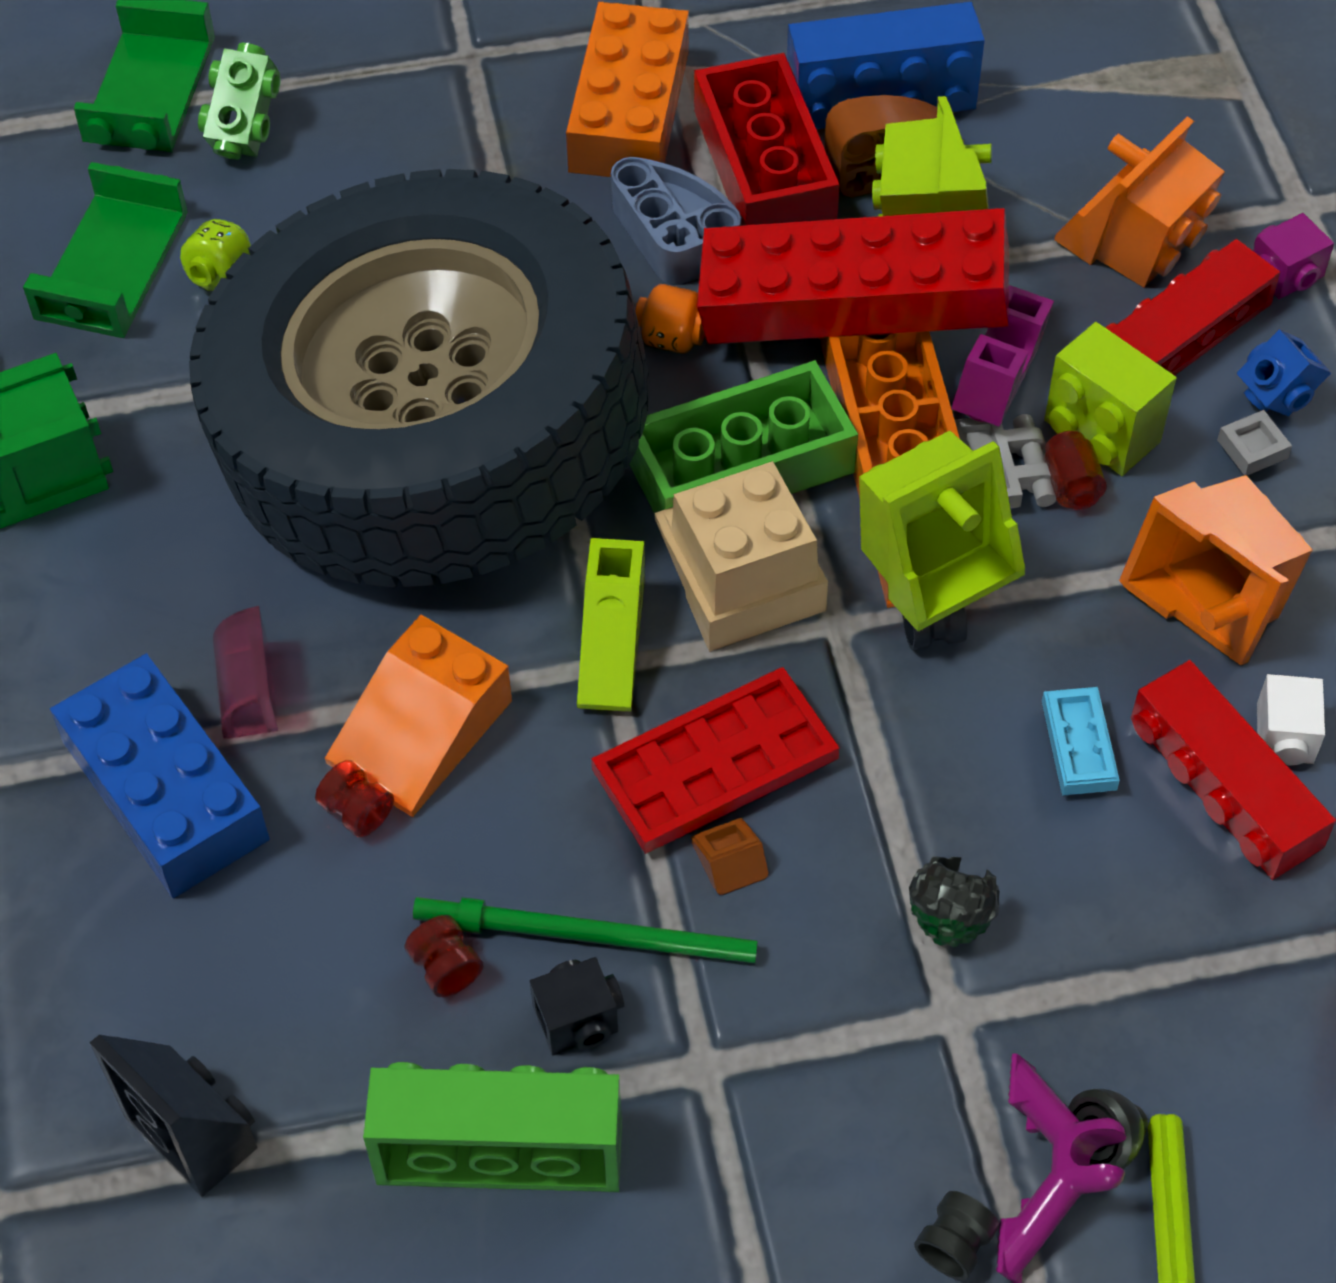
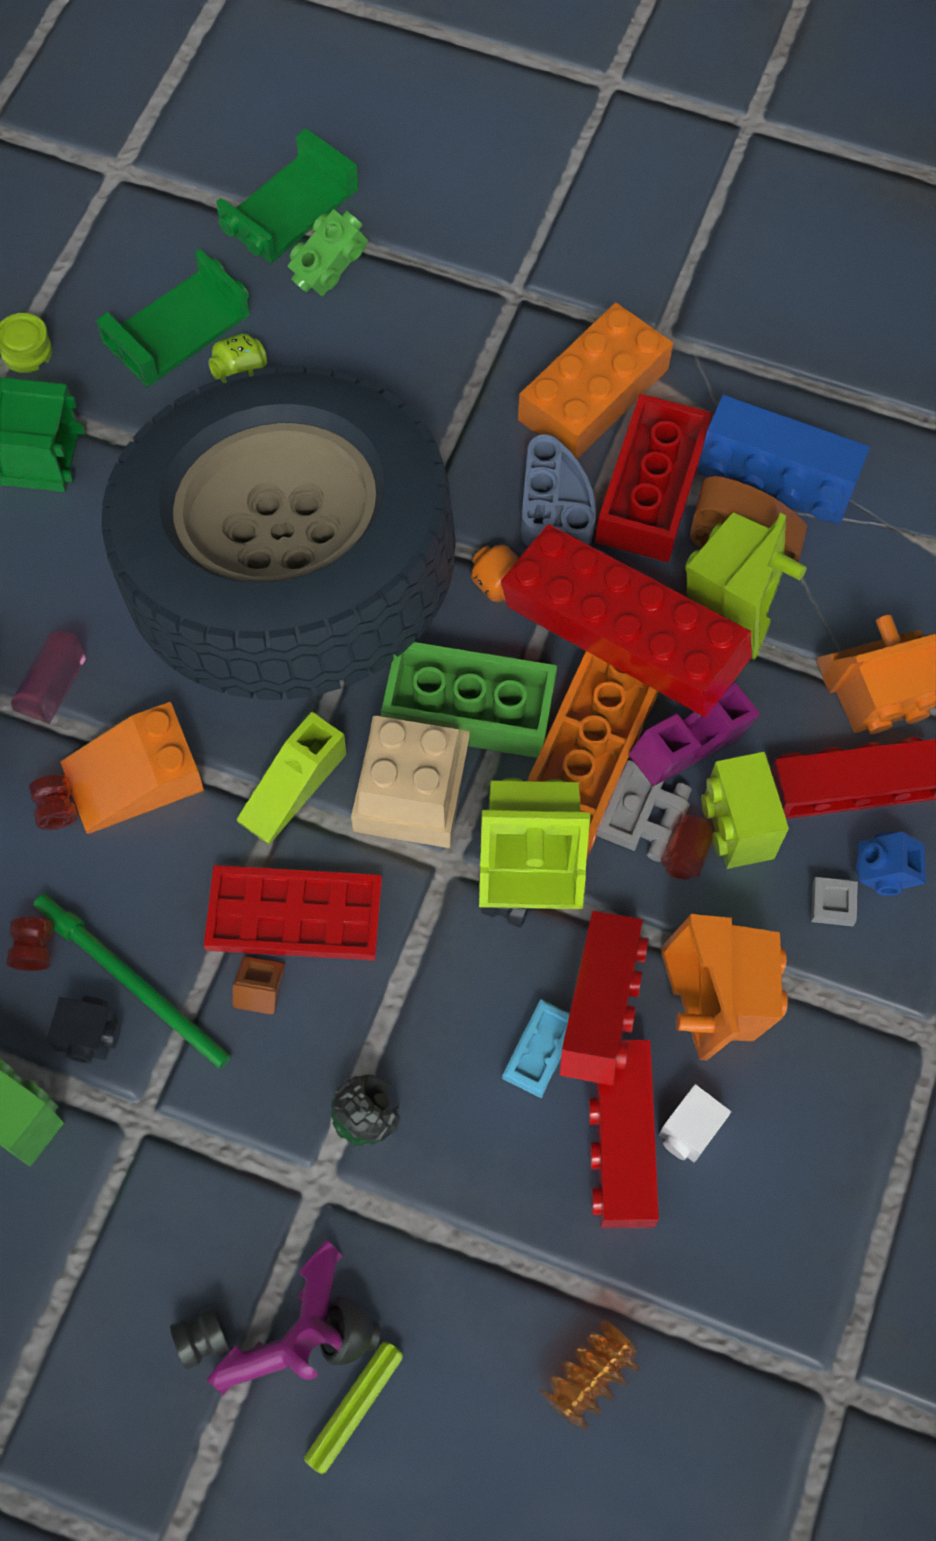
camera: 30 degrees right, 10 degrees up
none -> red brick [560,910,649,1086]

